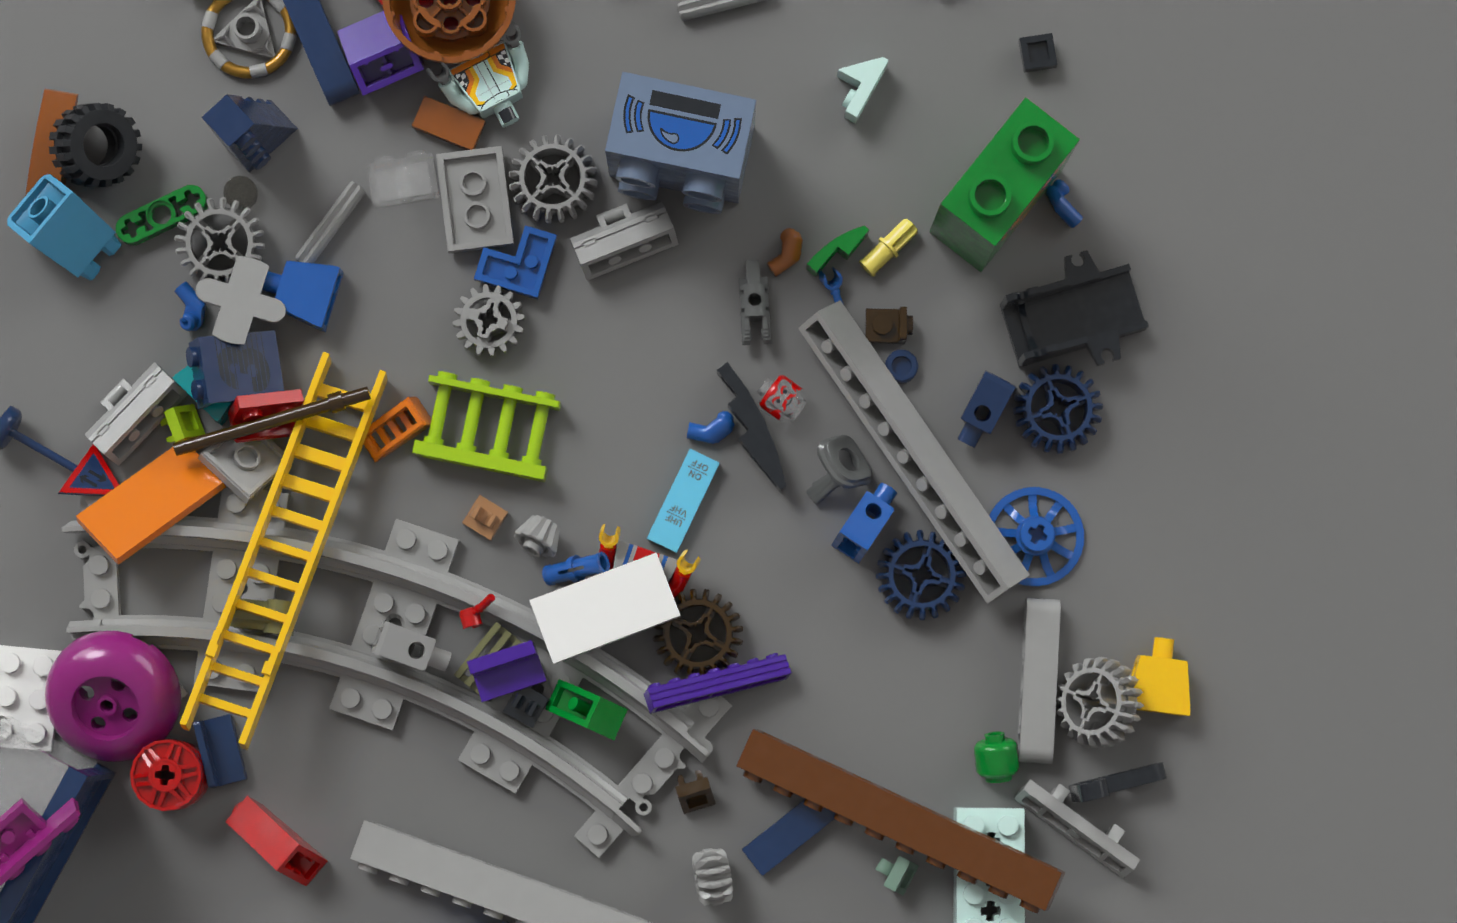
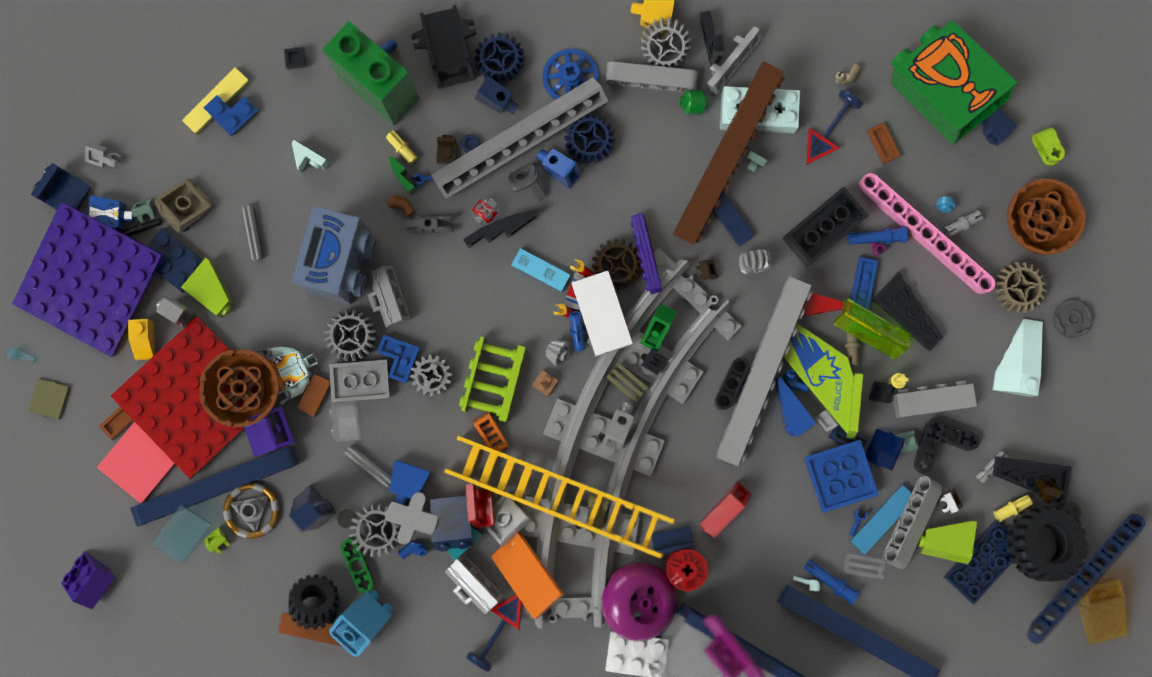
camera: 85 degrees left, 0 degrees up
lime tile [160,404,205,443] -> none
dark brown bar [173,386,371,456] -> none
red hand [459,594,495,629] -> none
dark purple panel [467,640,547,703] -> none
blue arm [687,411,734,444] -> none
none -> black beam [714,357,749,410]

